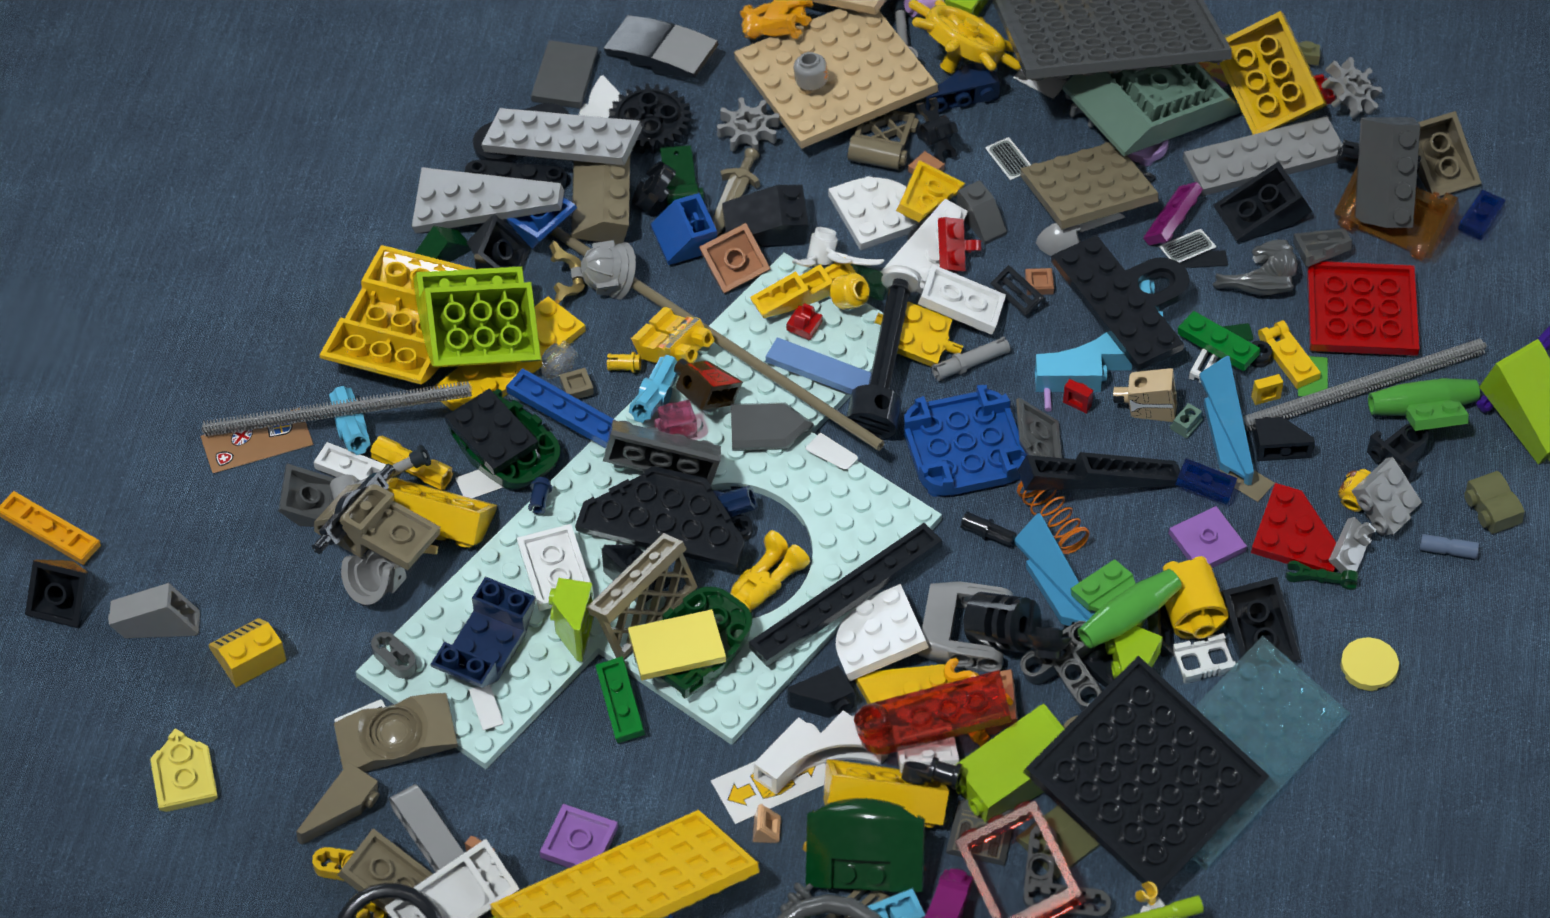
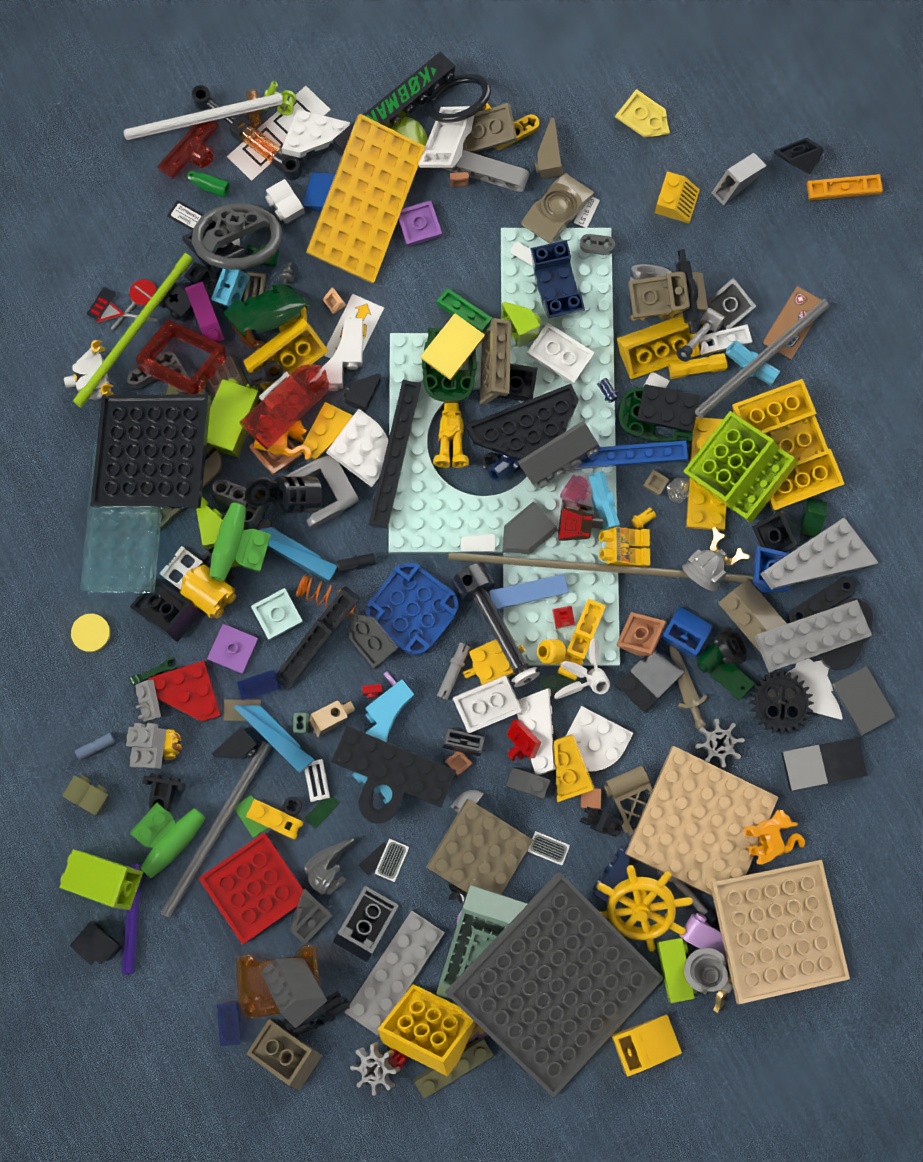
camera: 140 degrees right, 25 degrees up
light grey head [793,52,828,91] -> none
magenta plate [1143,182,1203,245] -> none
green plate [1178,311,1260,371] -> none
yellow tile [1251,374,1283,405] -> none
none -> light aqua plate [251,588,303,641]

